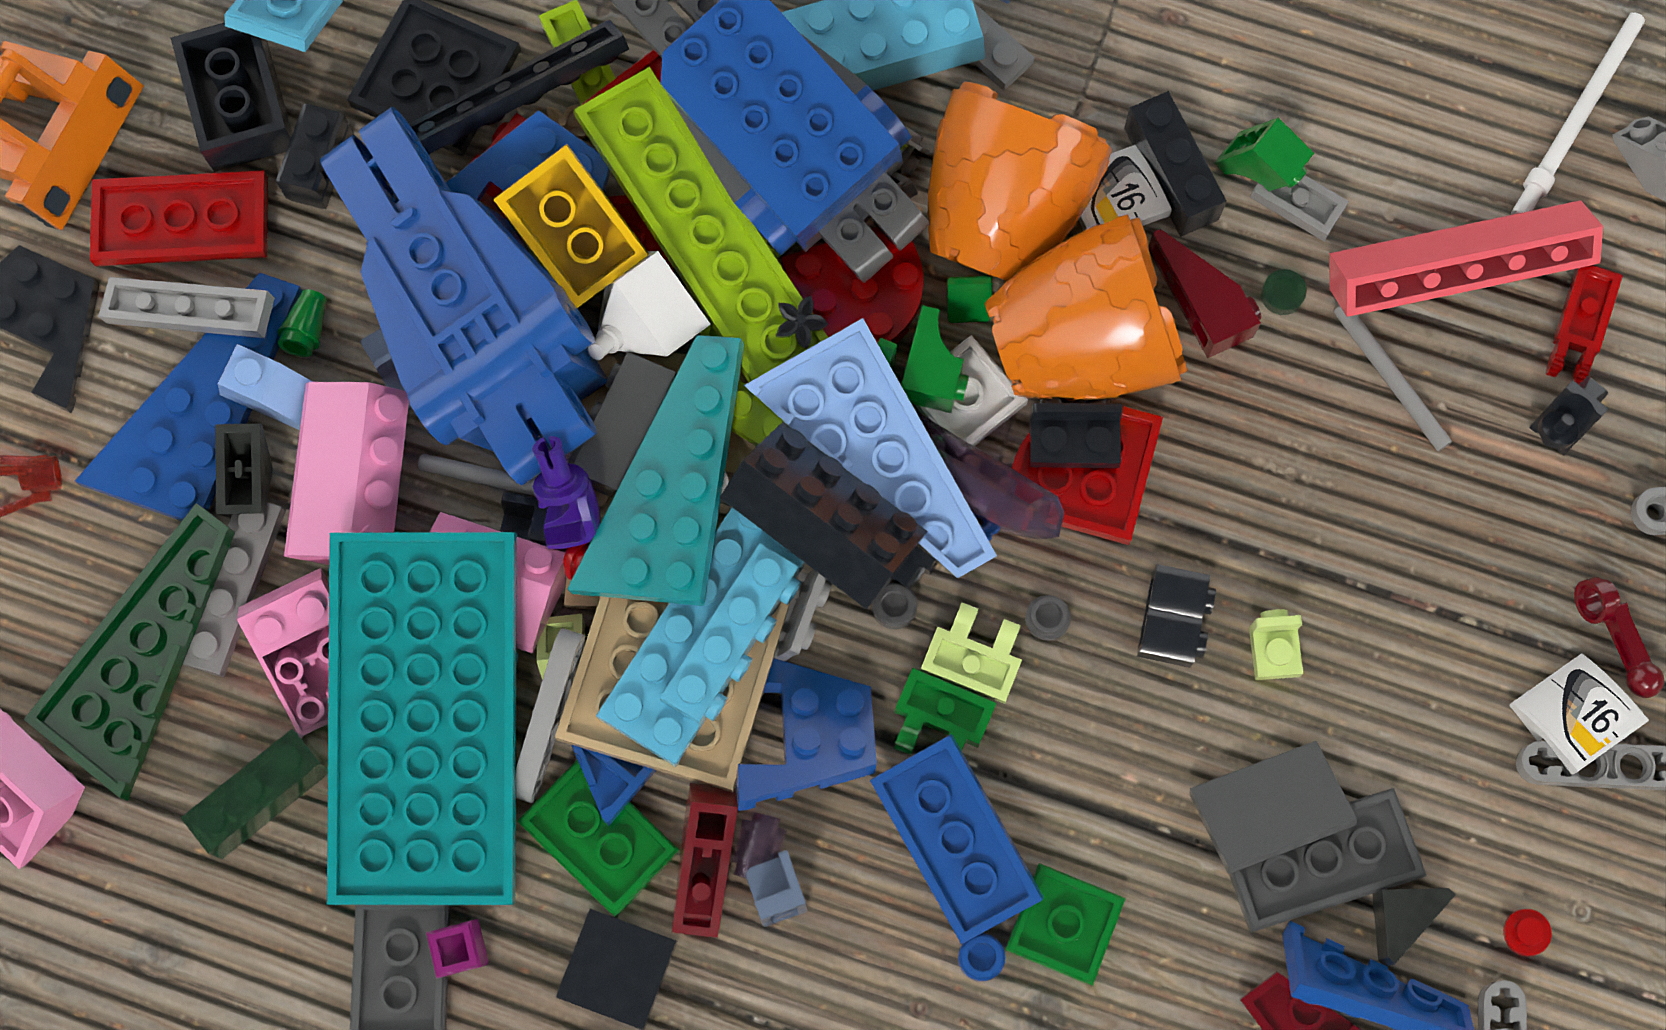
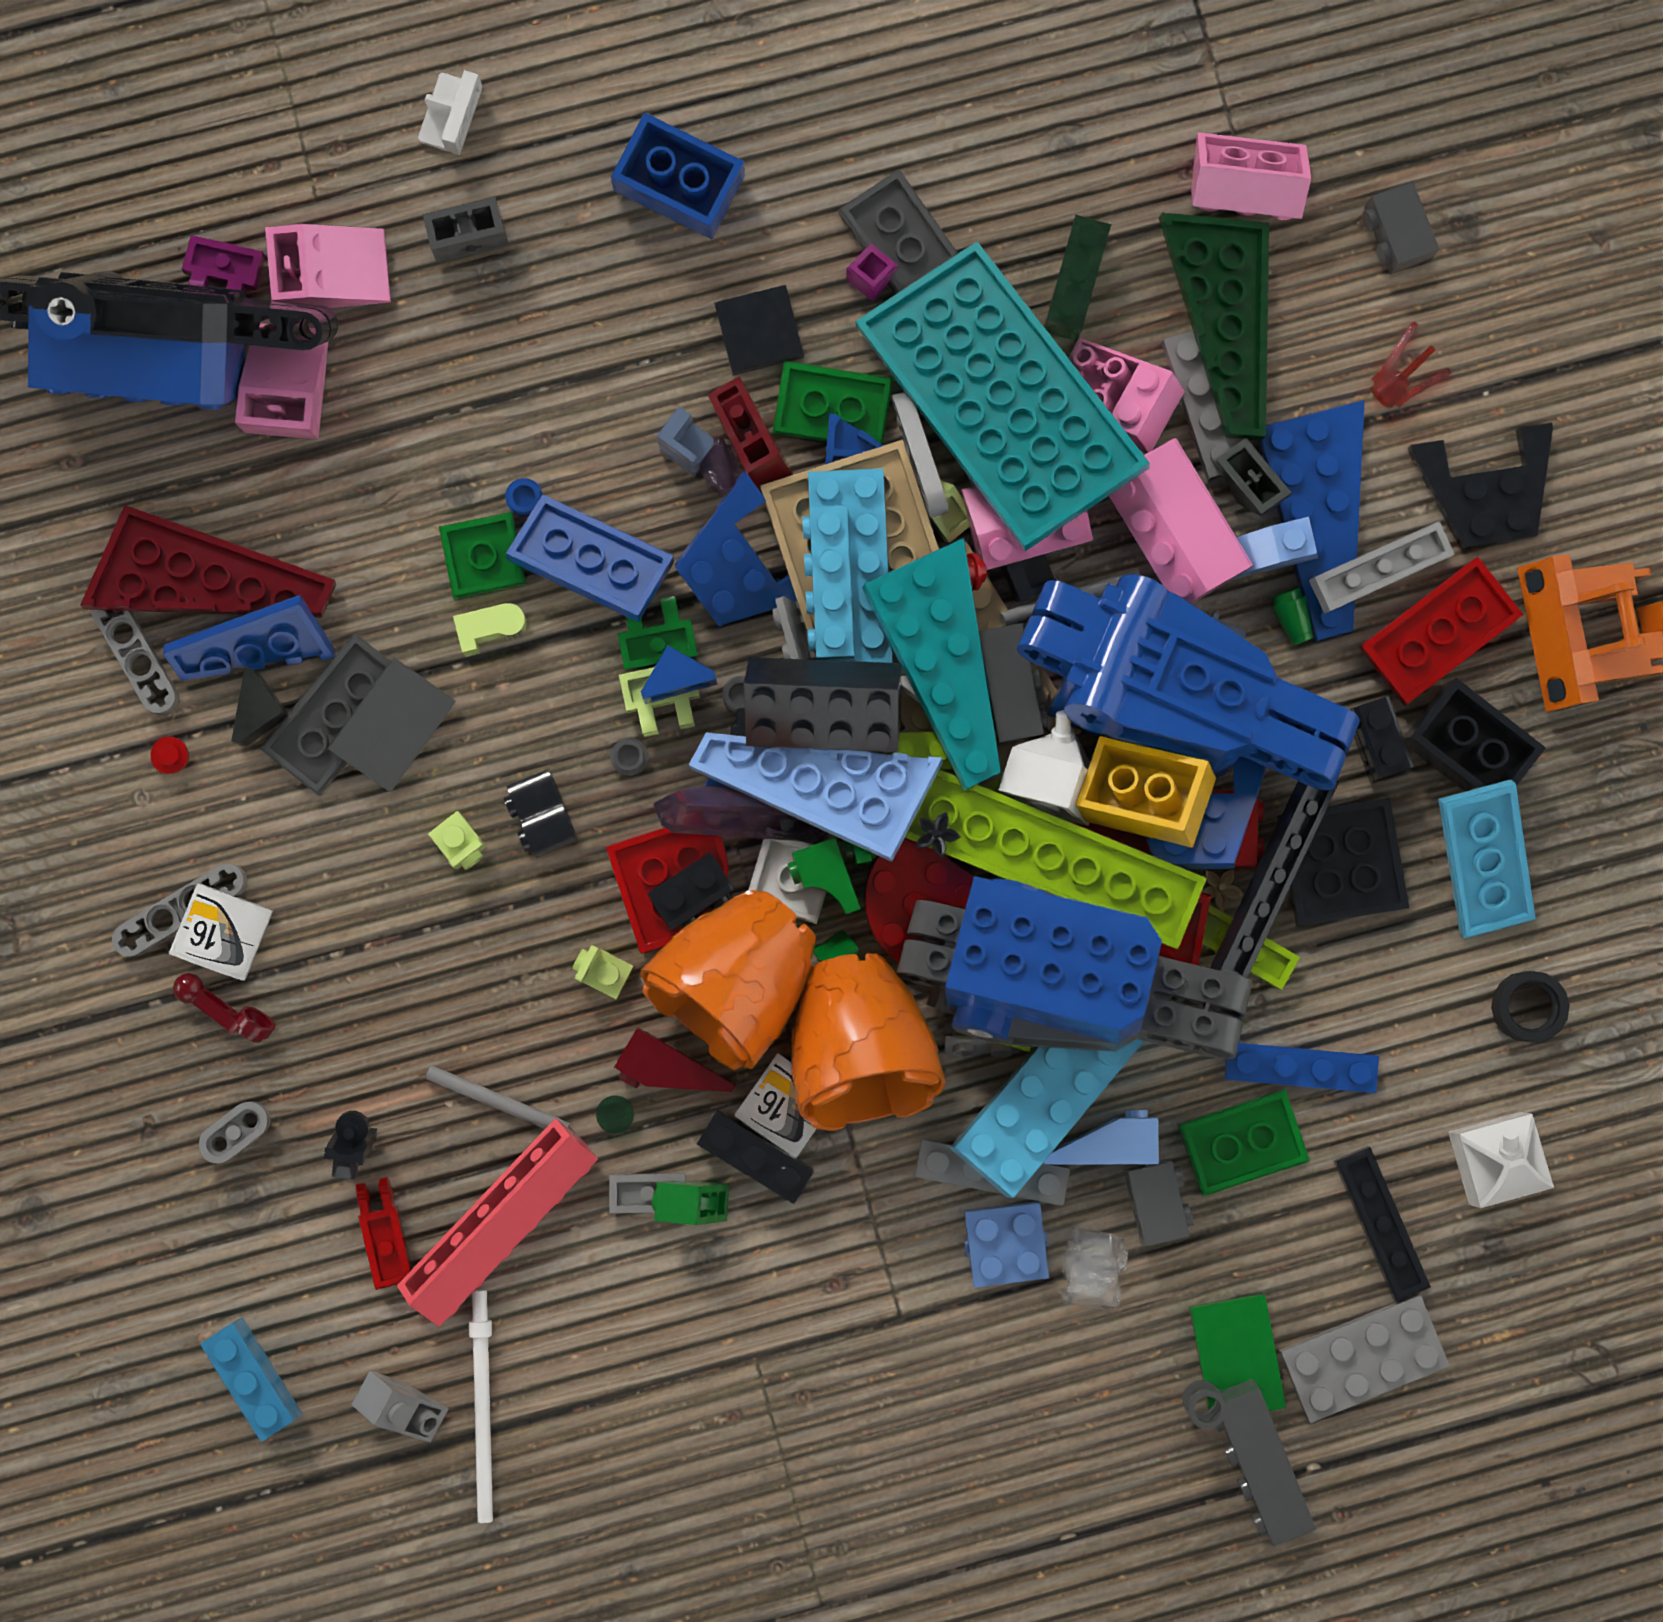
camera: 135 degrees right, 10 degrees up
dark purple piece [532,436,601,549] -> none
none -> yellowish green leg [453,603,527,657]
none -> yellowish green bracket [572,945,634,1000]
none -> blue slope [641,645,718,704]

